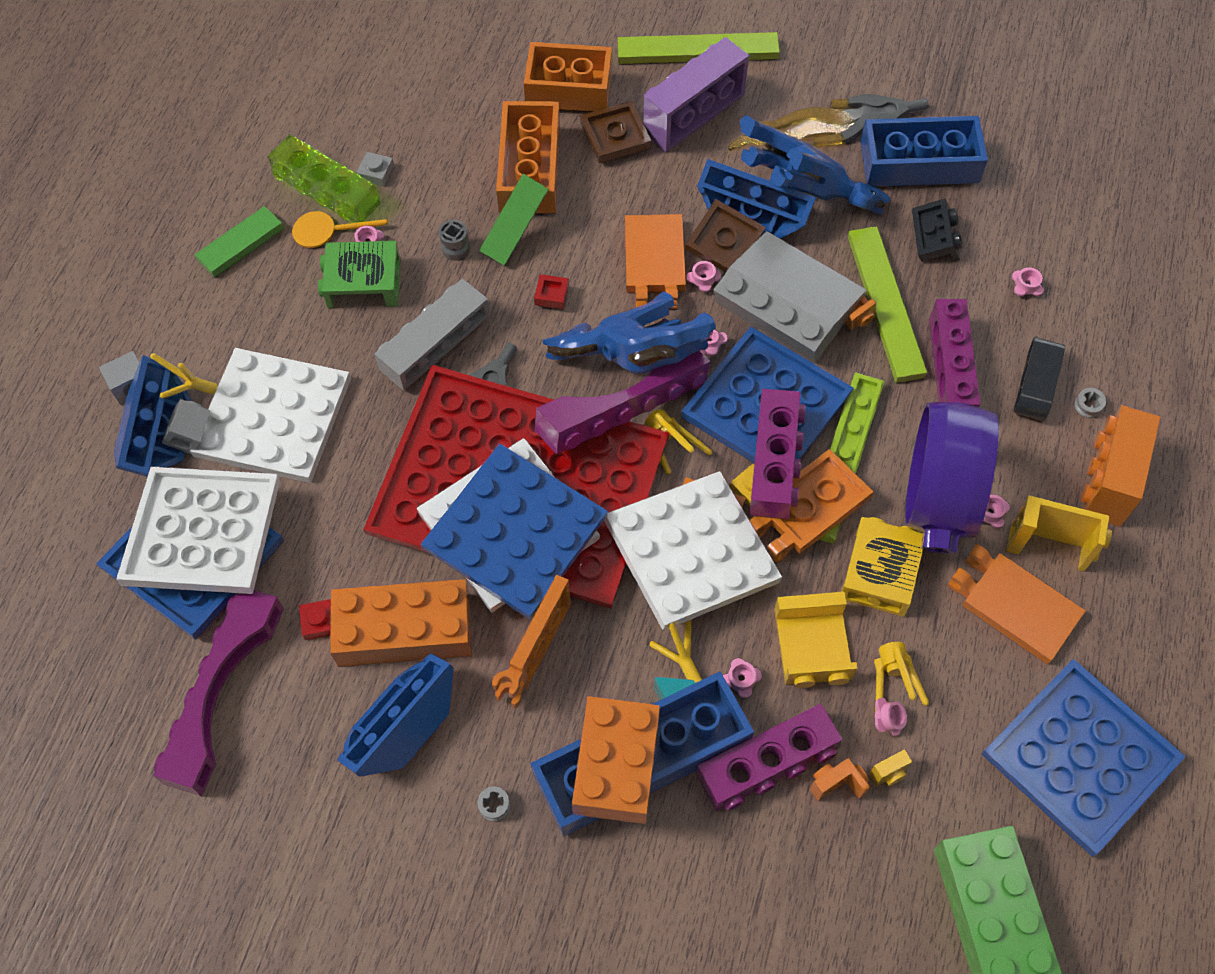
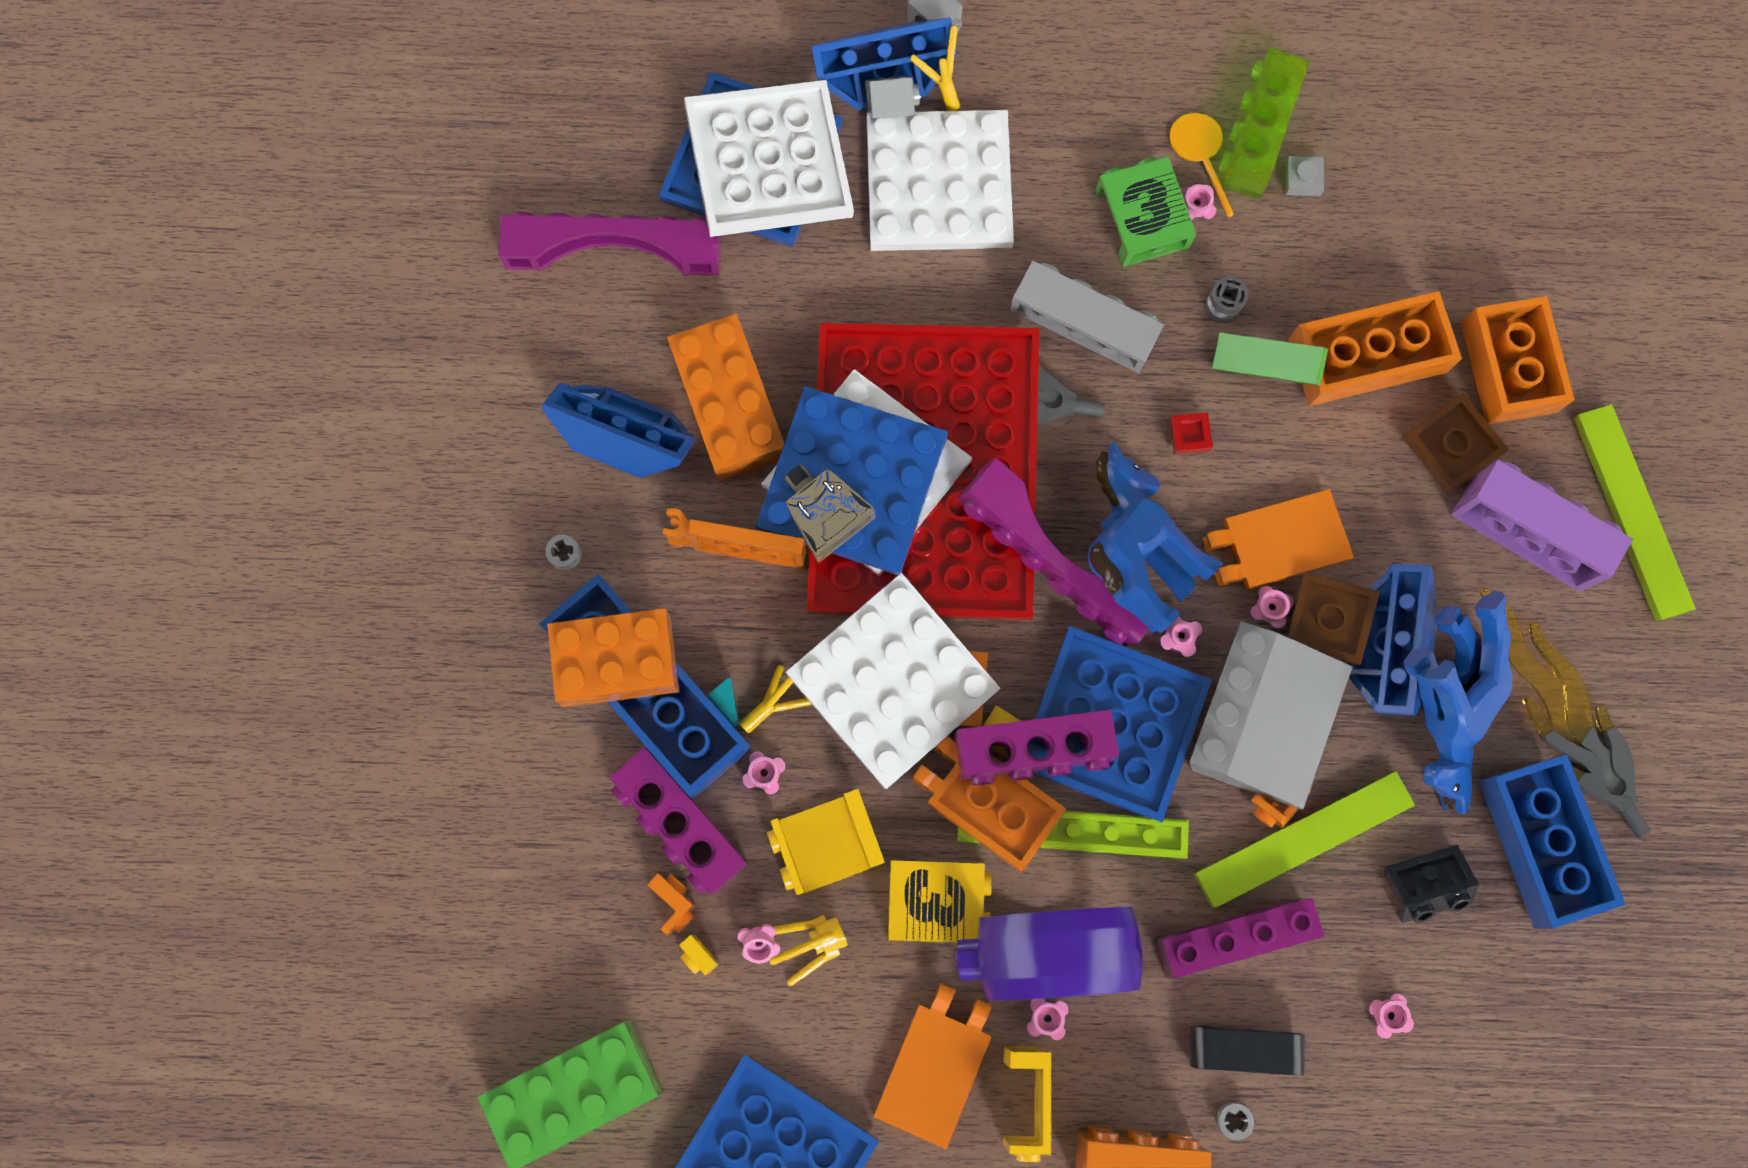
camera: 70 degrees right, 15 degrees up
bright green tile [194,206,284,278] -> none
red plate [299,599,331,640] -> none
yellow plant [644,409,712,475] -> none
none -> dark tan torso [785,464,876,563]

